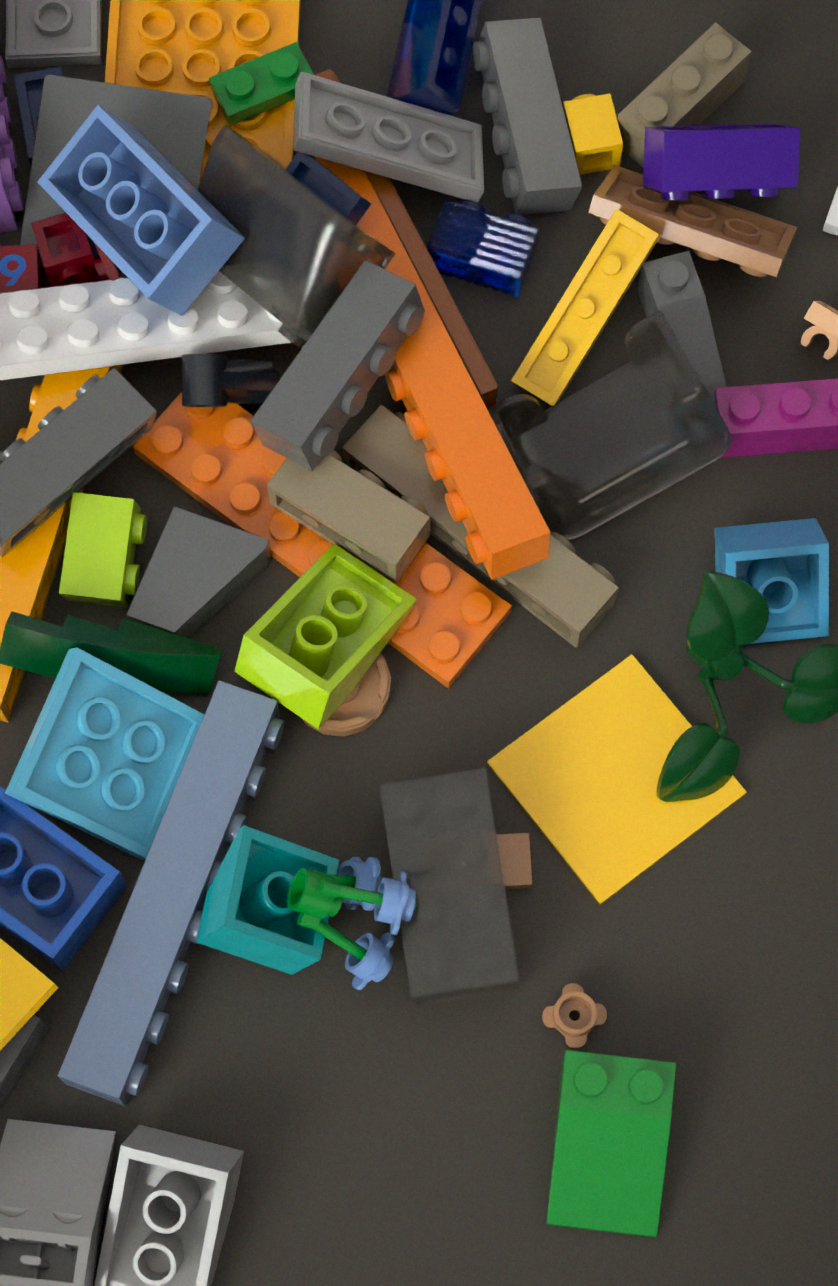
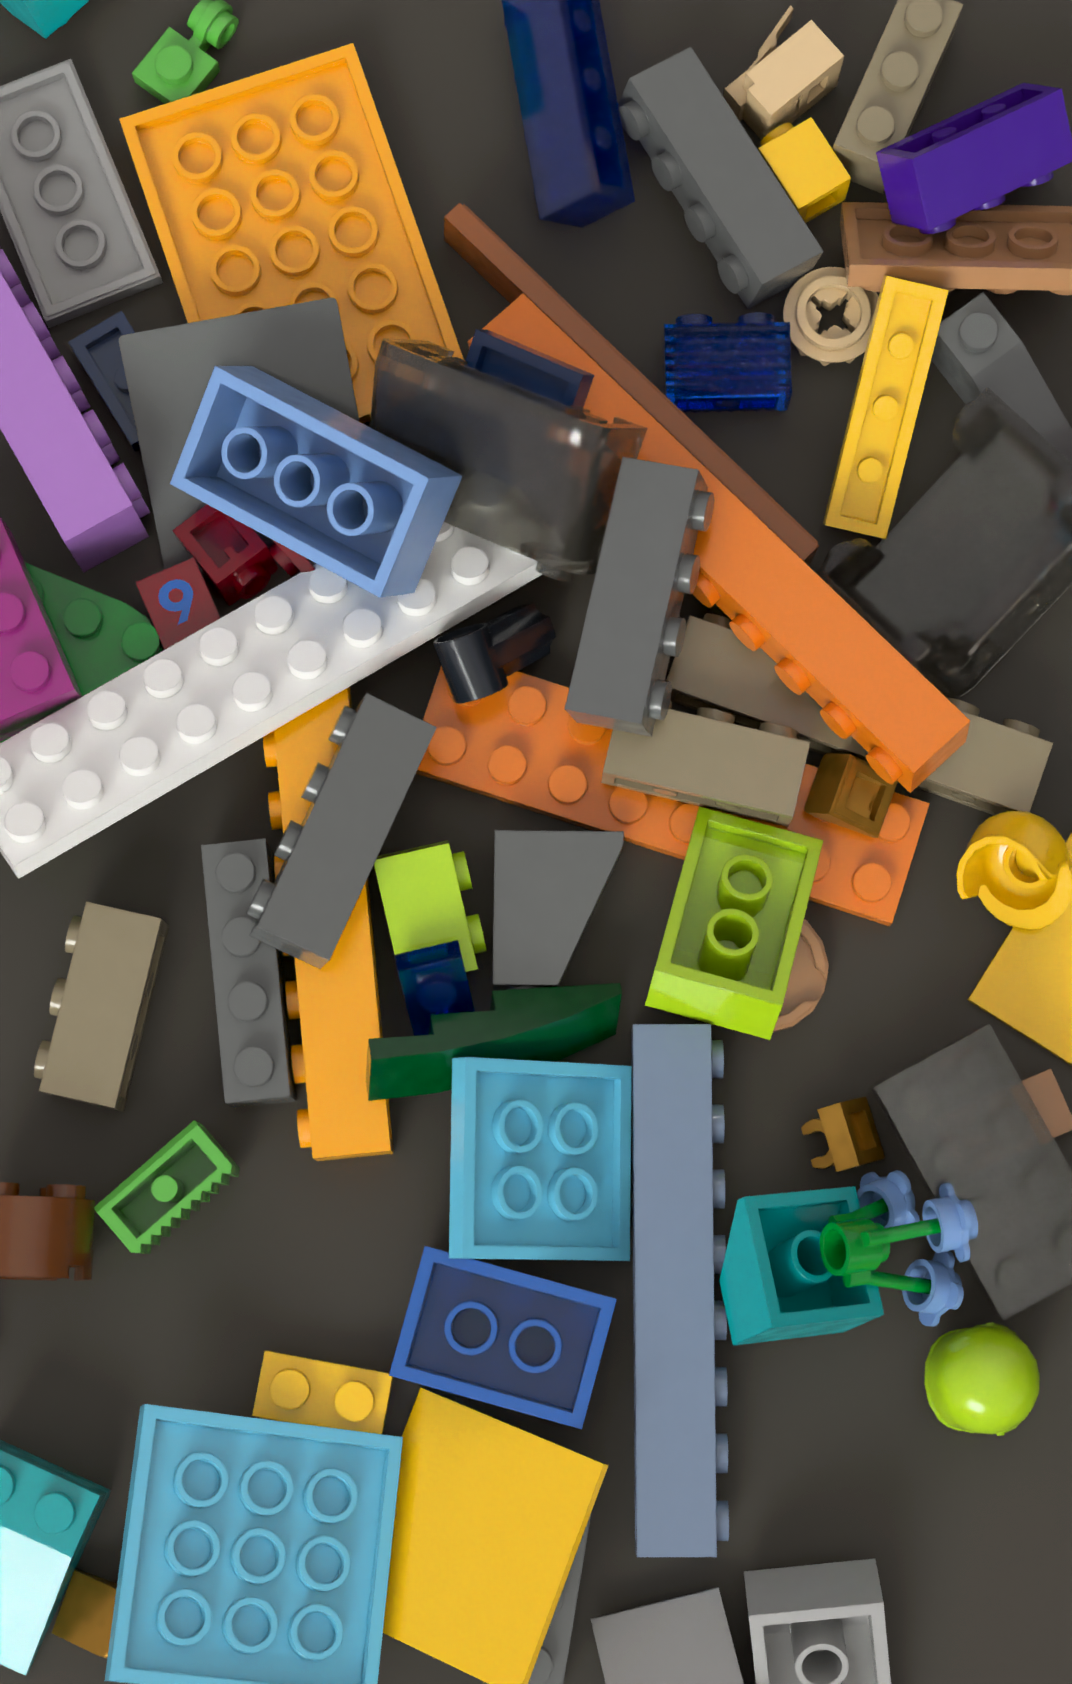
camera: 20 degrees left, 10 degrees up
green plate [209,42,314,126] -> none
light grey tile [293,72,484,203] -> none
none -> clear blue plate [394,940,475,1036]
none -> tan piece [723,5,844,140]
none -> tan gear [783,267,879,366]
none -> pearl gold tile [801,1096,885,1172]
none -> pearl gold slope [804,753,898,838]
none -> lime helmet [924,1322,1040,1436]
none -> yellow helmet [956,811,1072,930]

